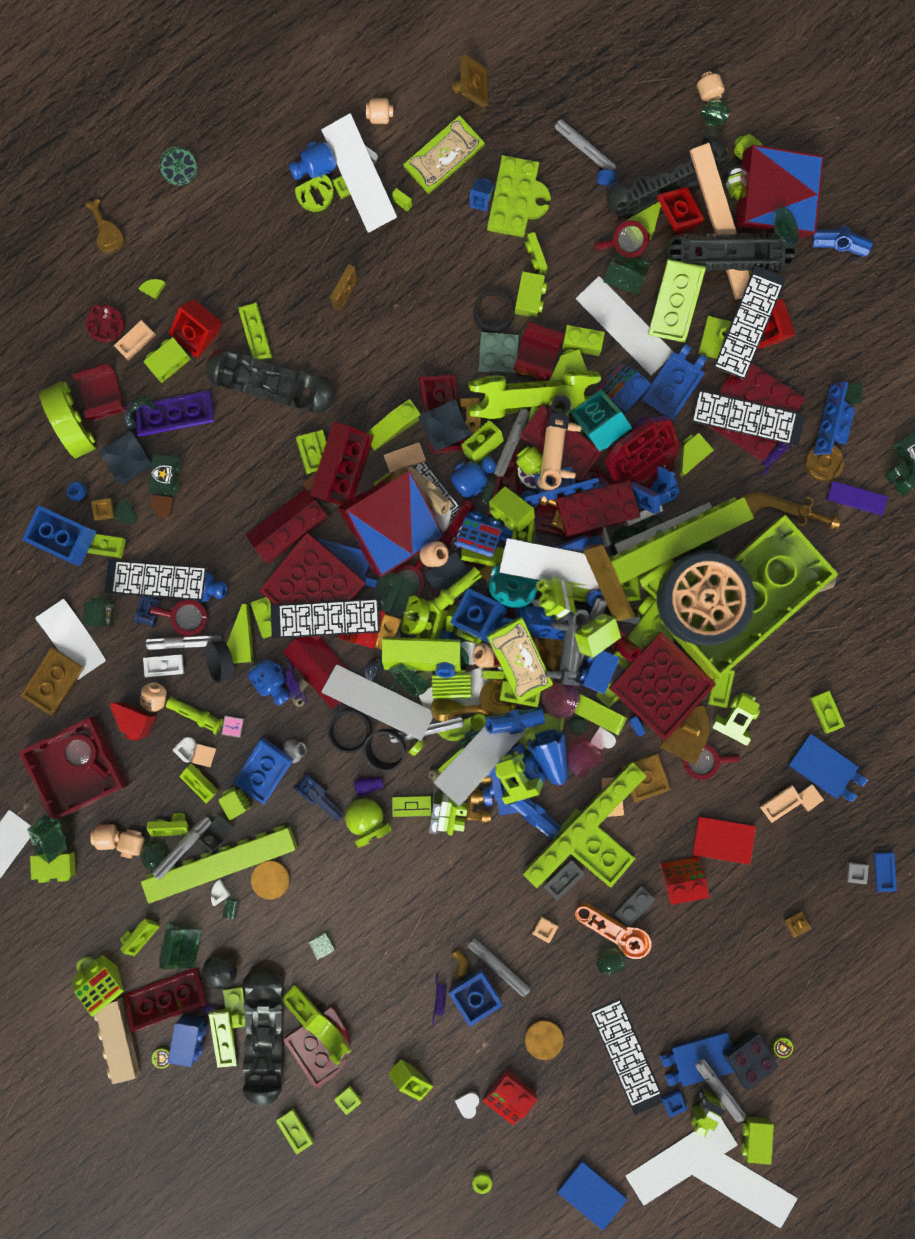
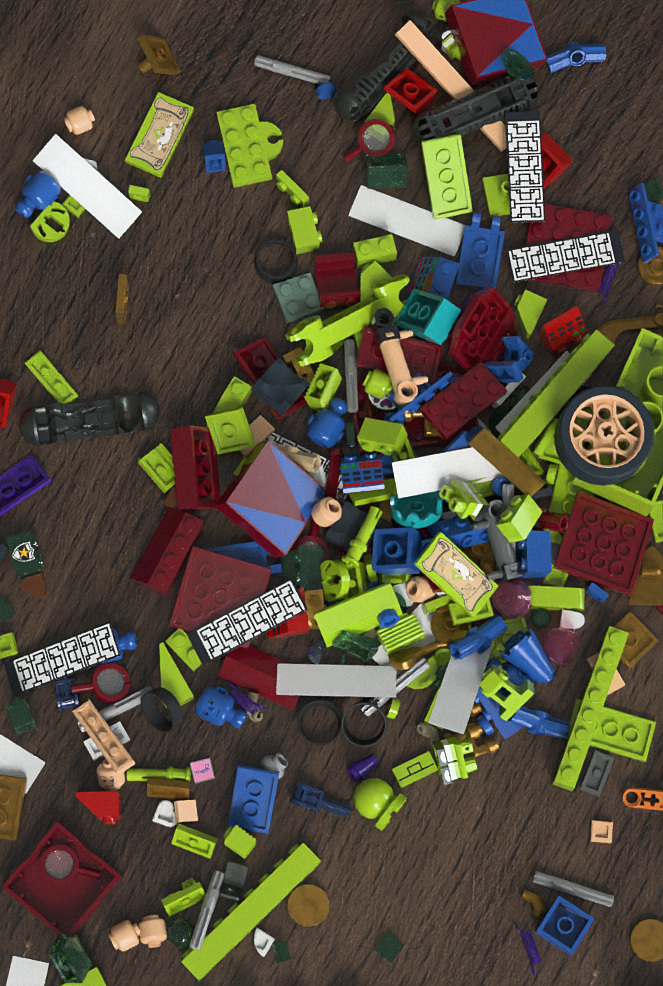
camera: 30 degrees left, 10 degrees down
none -> light nougat tile [72,699,135,775]
none -> pearl gold tile [147,778,190,800]
none -> lime tile [205,407,255,454]
none -> red slope [539,306,587,357]

